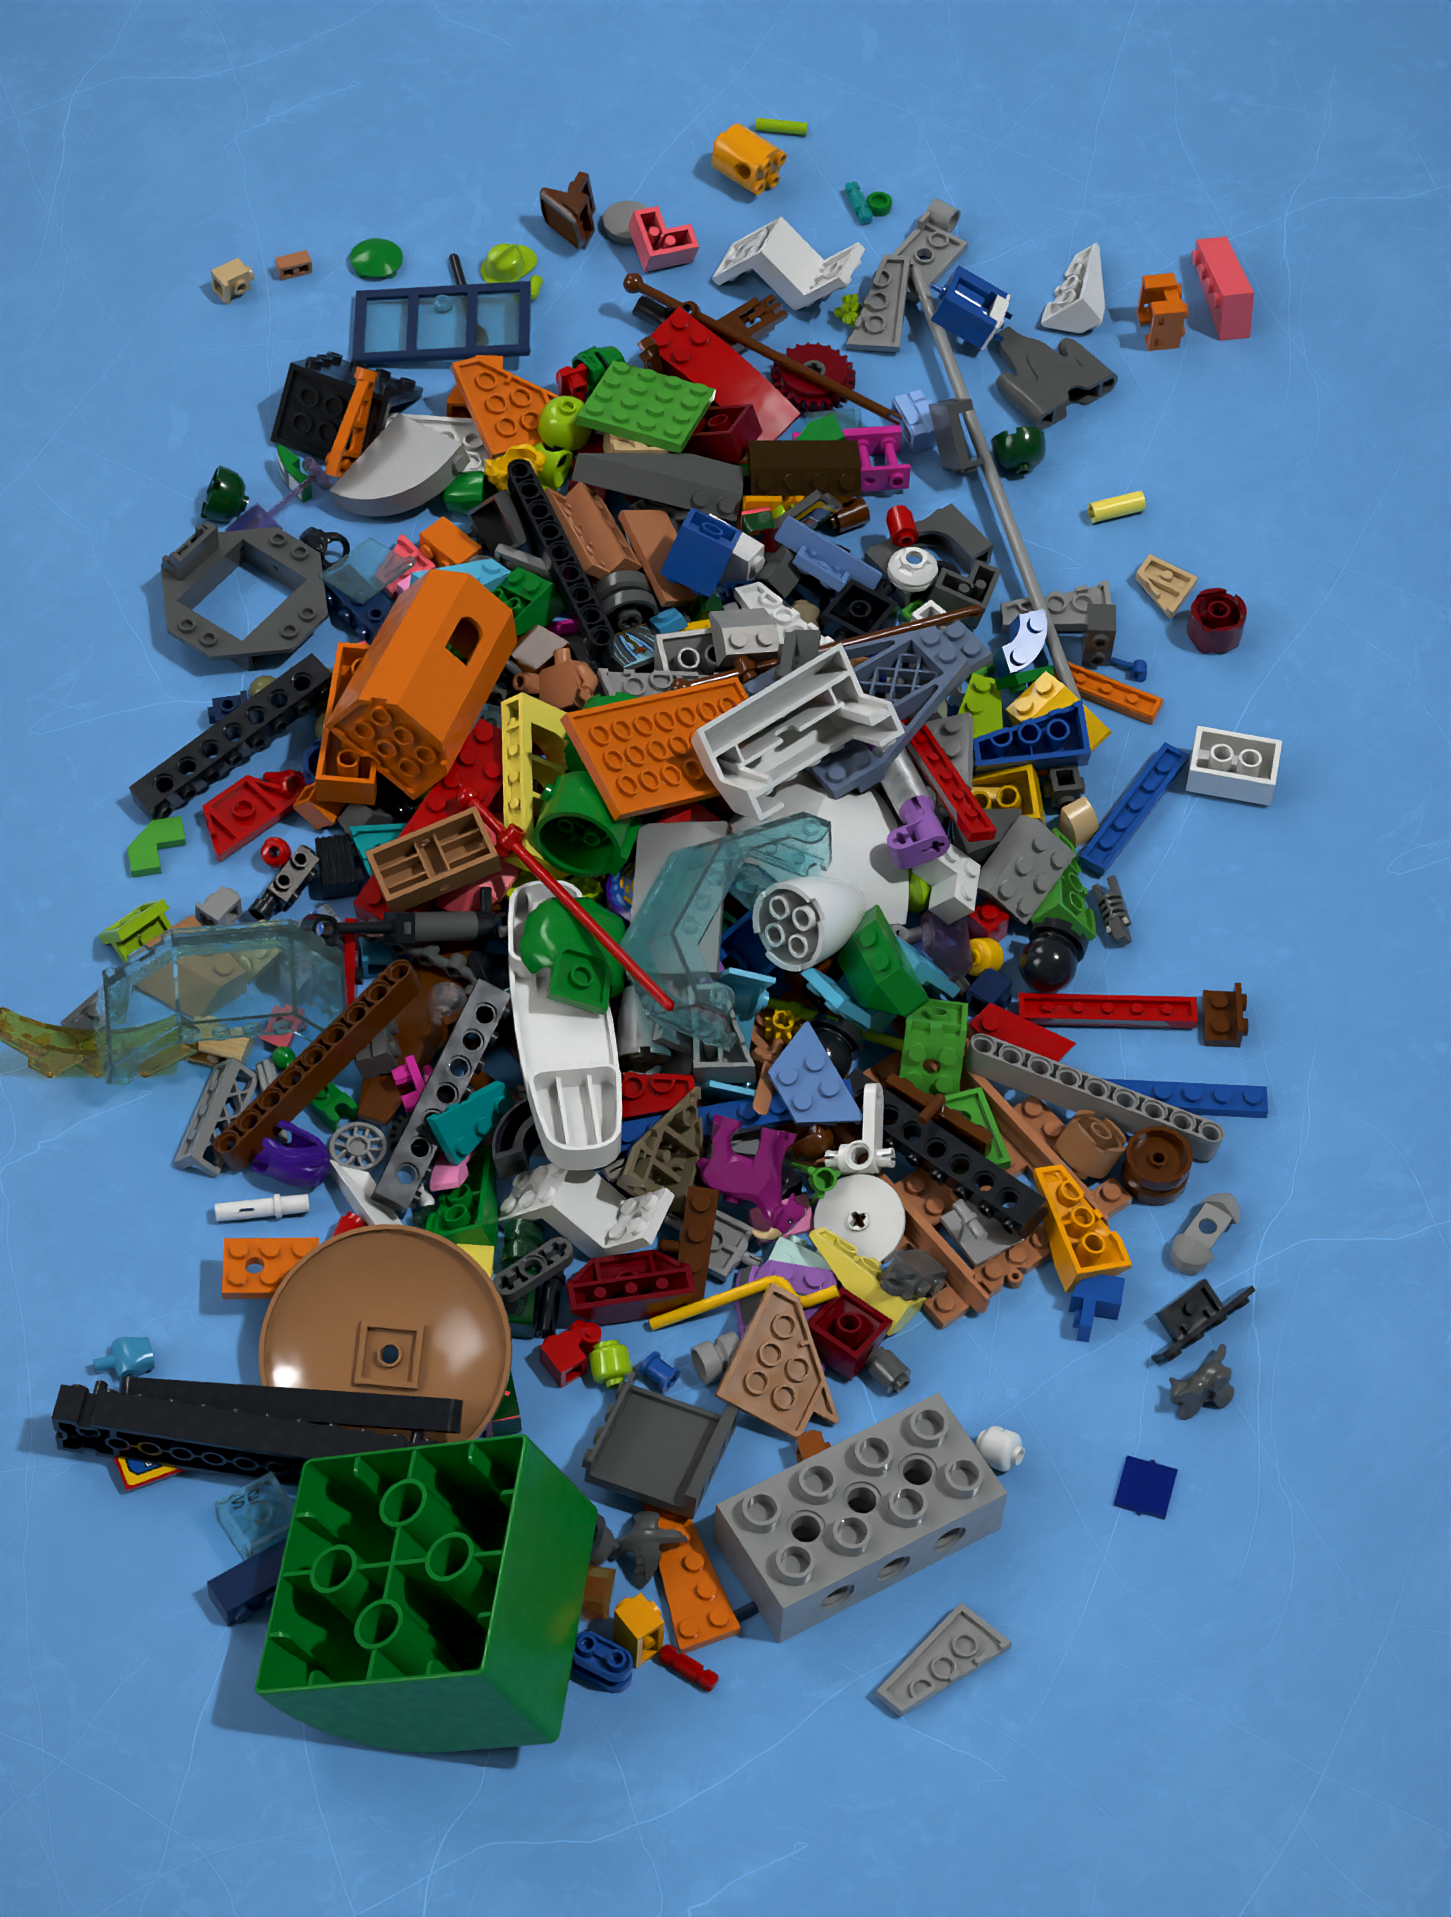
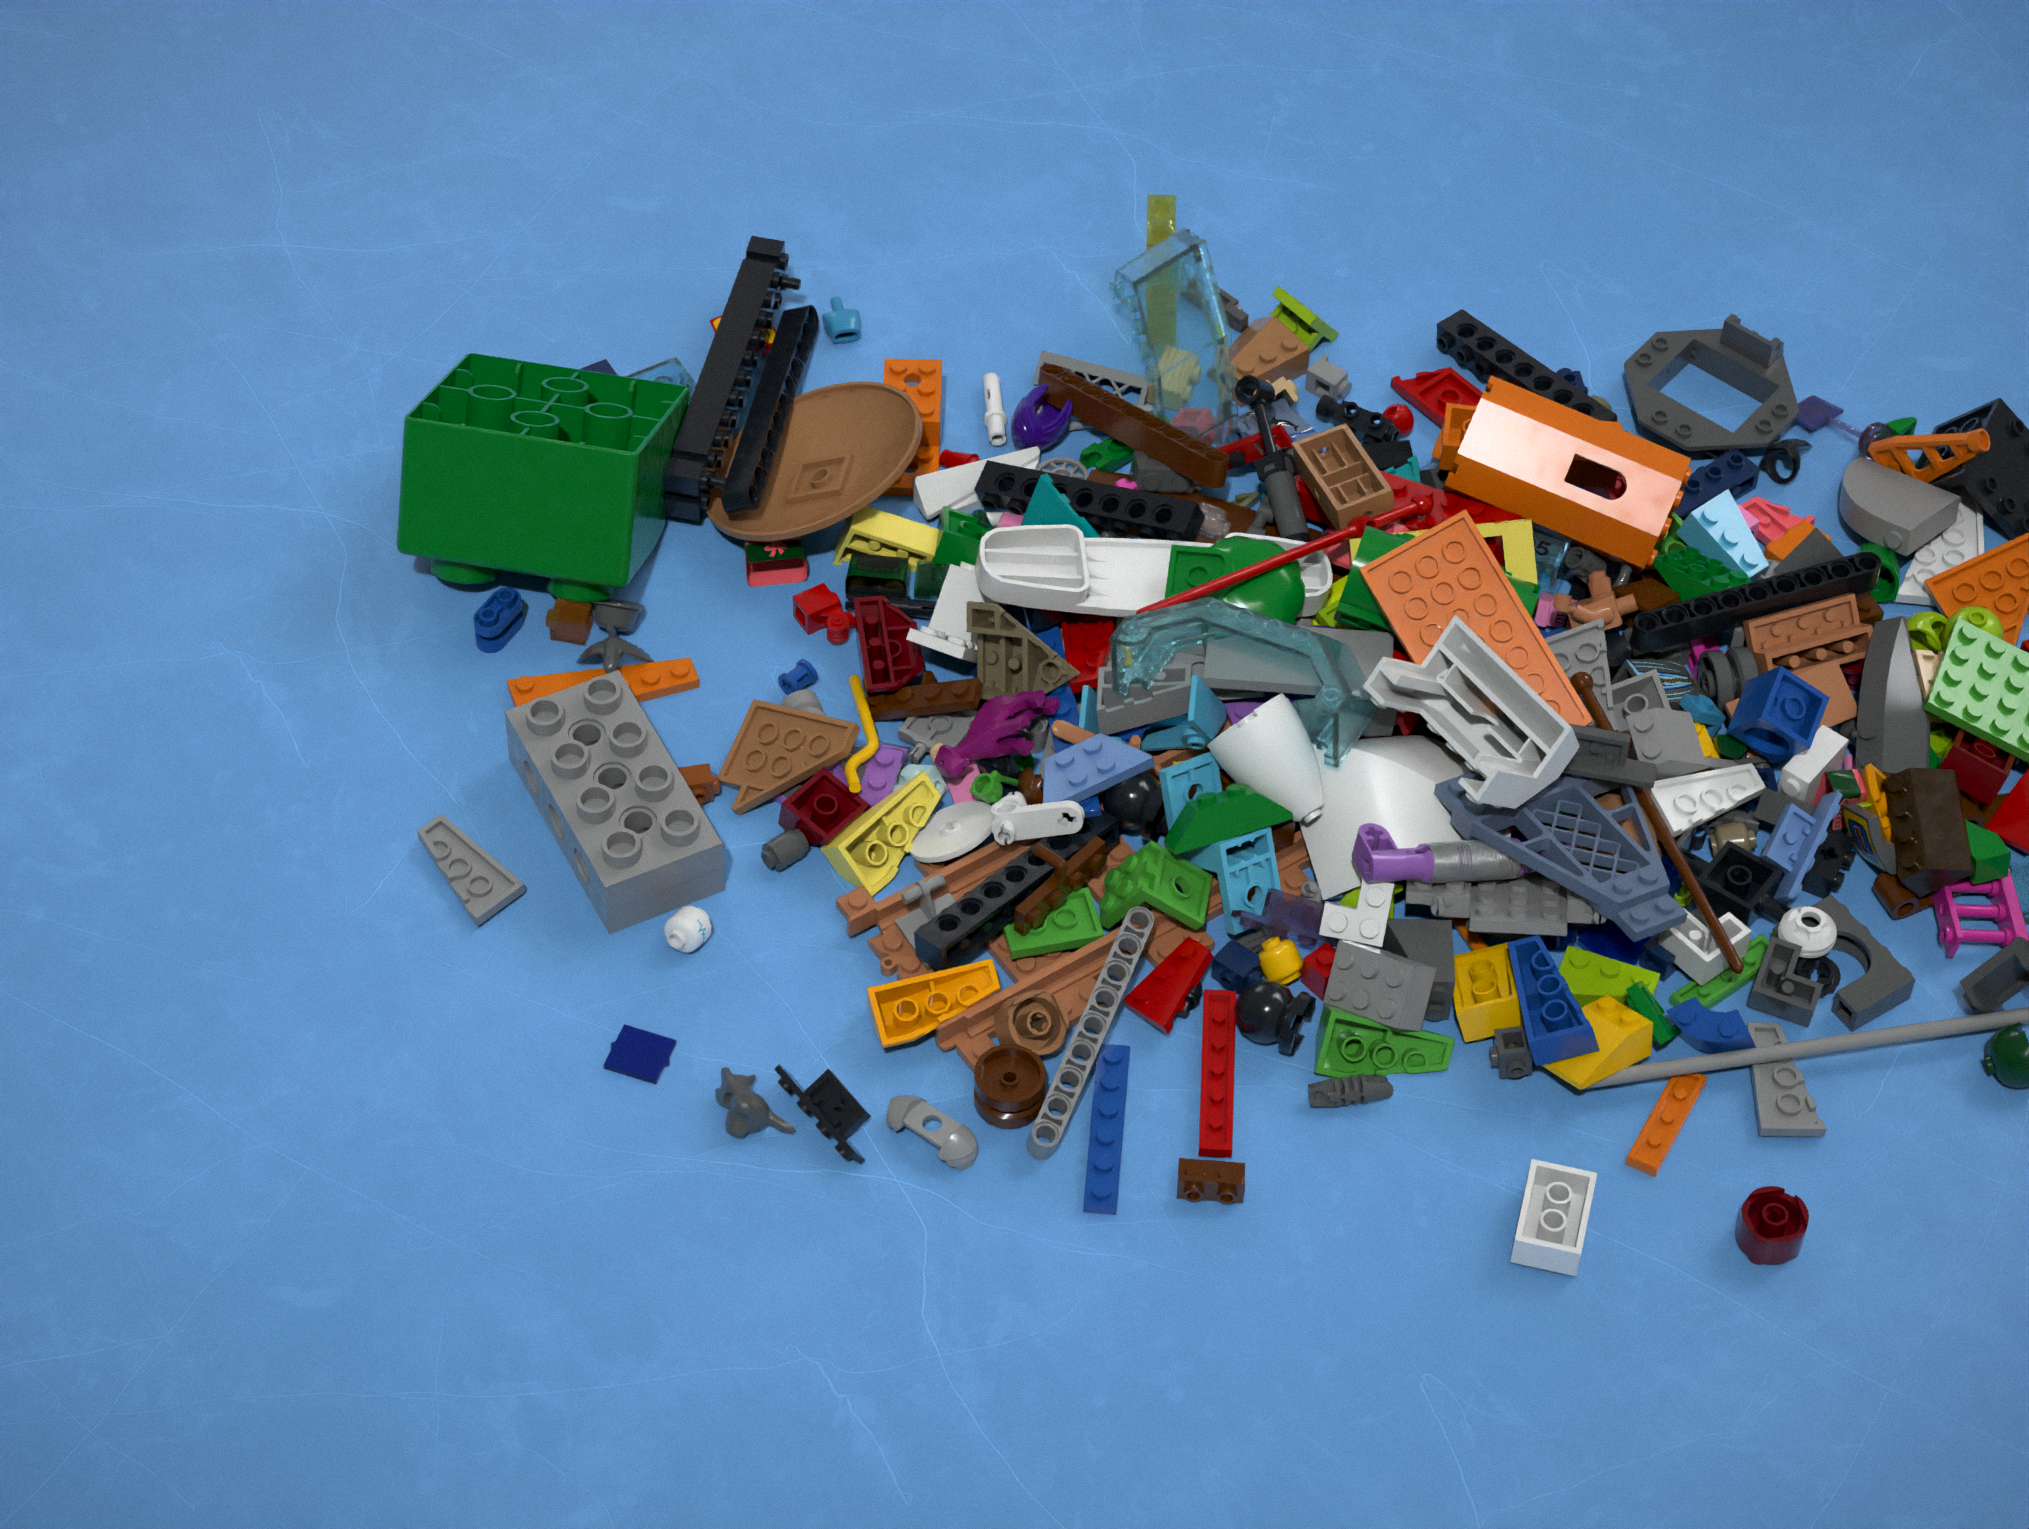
camera: 95 degrees right, 5 degrees down
bright green tile [127,816,186,877] -> none
dark green cylinder [200,465,249,522] -> none
clear light blue piece [319,537,416,604] -> none
yellow hair [484,444,546,495] -> none
dark grey beam [493,1237,574,1303] -> none
dark grey panel [582,1371,739,1519] -> none
lime head [589,1340,633,1389] -> none
light orange brick [613,1593,665,1668] -> none
red axle [658,1644,719,1691] -> none
dark grey hinge [880,1248,949,1301] -> none
red brick [886,505,919,547] -> none
red plate [901,719,997,842] -> none
tan brick [1058,796,1099,848] -> none
blue brick [1068,1274,1125,1343] -> none
blue plate [1078,742,1189,876] -> none
dark grey brick [1081,603,1116,667] -> none
light yellow piece [1087,491,1146,523] -> none
blue hand [1110,657,1148,682] -> none
tan wing [1135,554,1198,619] -> none

